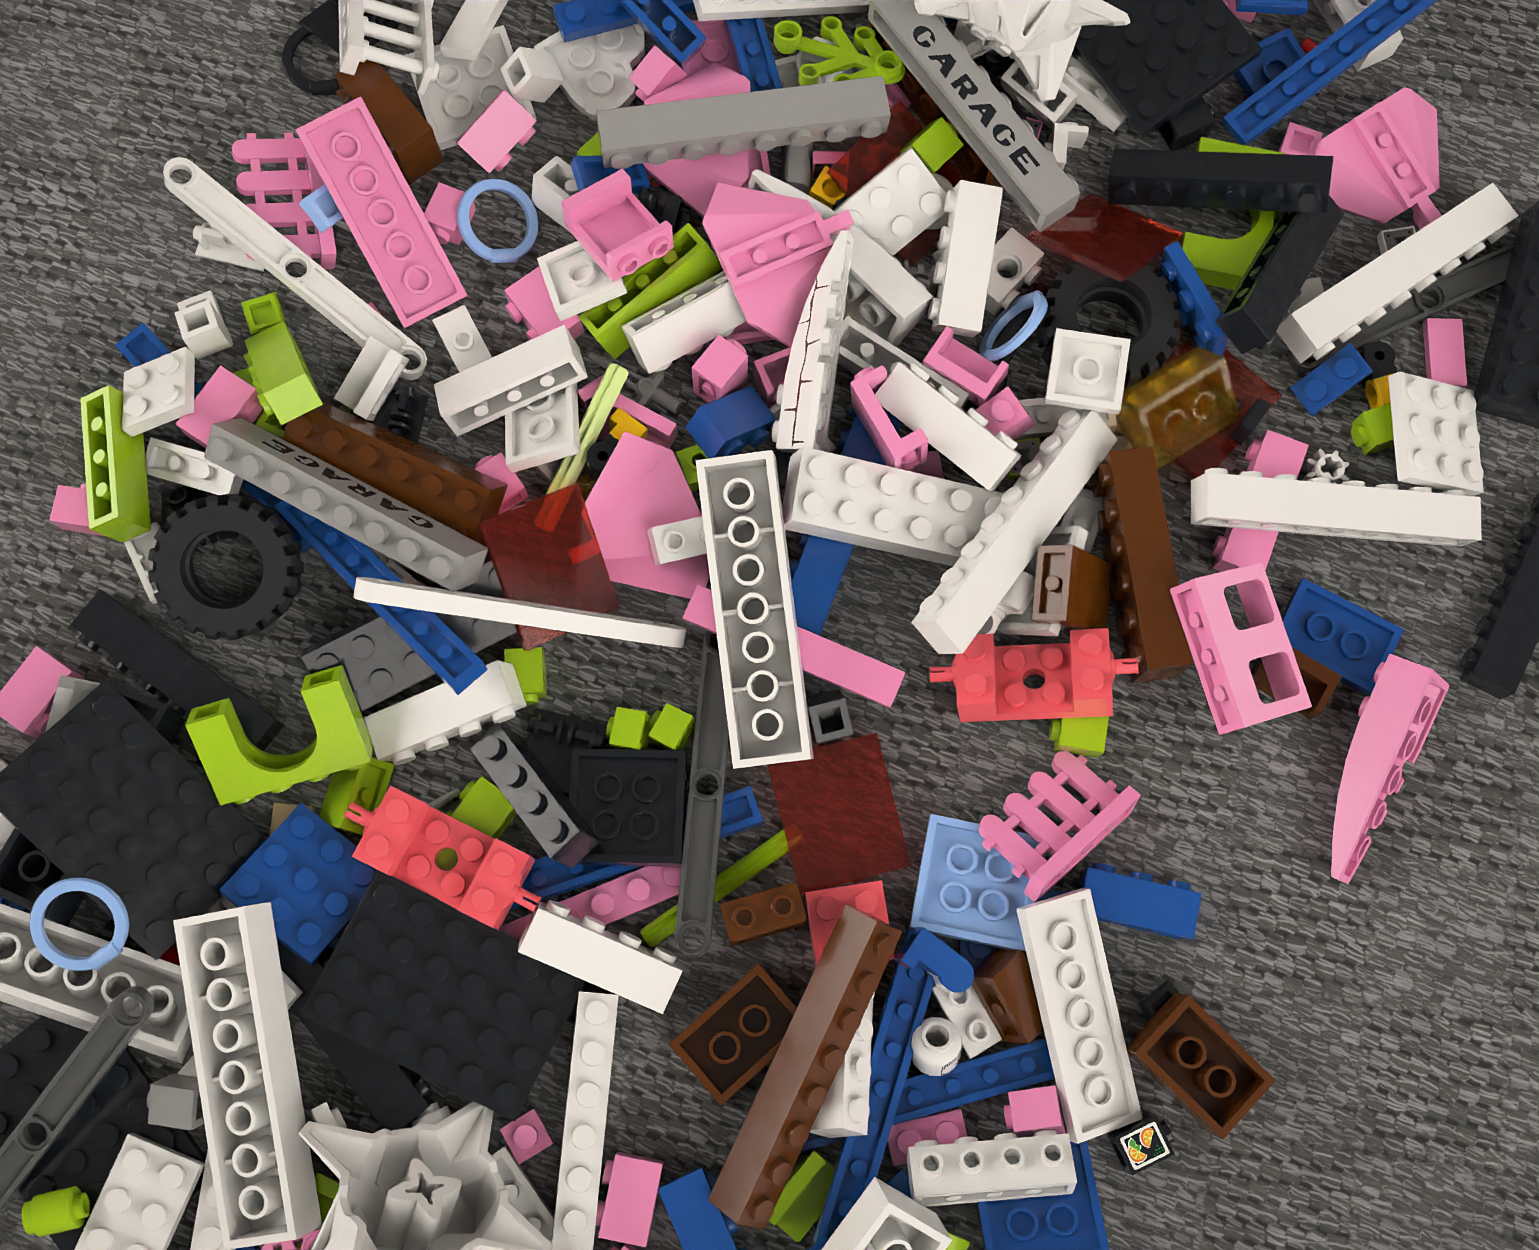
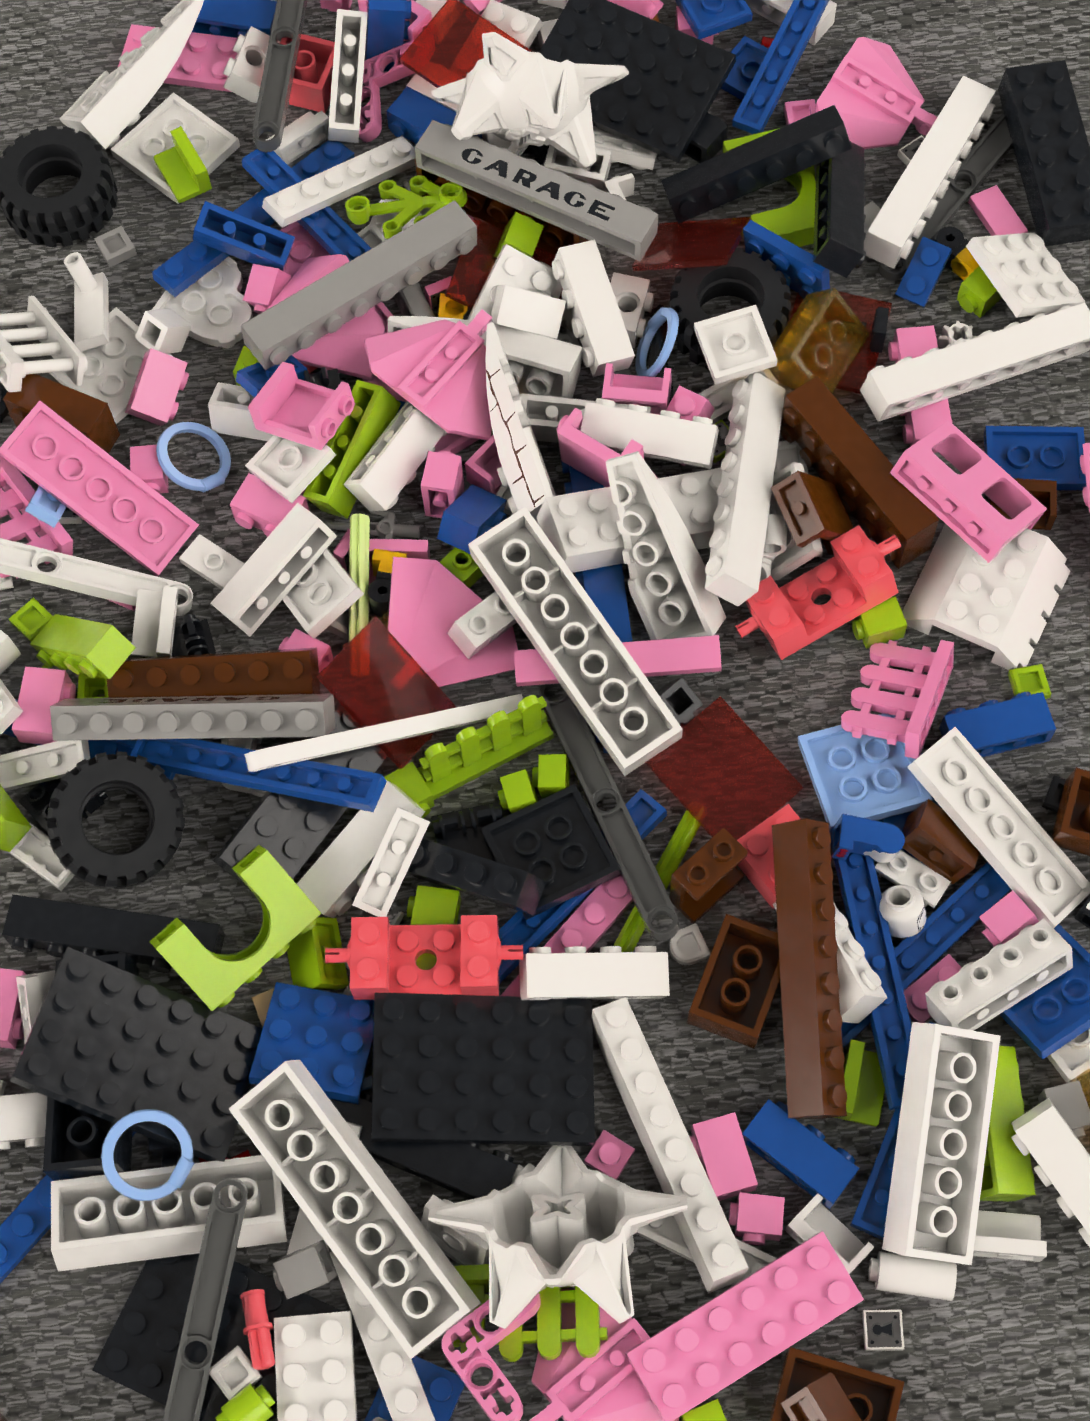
camera: 20 degrees left, 10 degrees down
none -> white tile [209,1345,263,1400]
none -> coral axle [240,1289,275,1370]
none -> white piece [352,807,430,917]
none -> lime fence [417,695,554,800]
none -> white panel [490,285,566,339]
none -> white wedge [606,451,726,640]
none -> white tile [669,923,711,965]
none -> white slope [902,524,1070,670]
none -> lime tile [1008,664,1051,699]

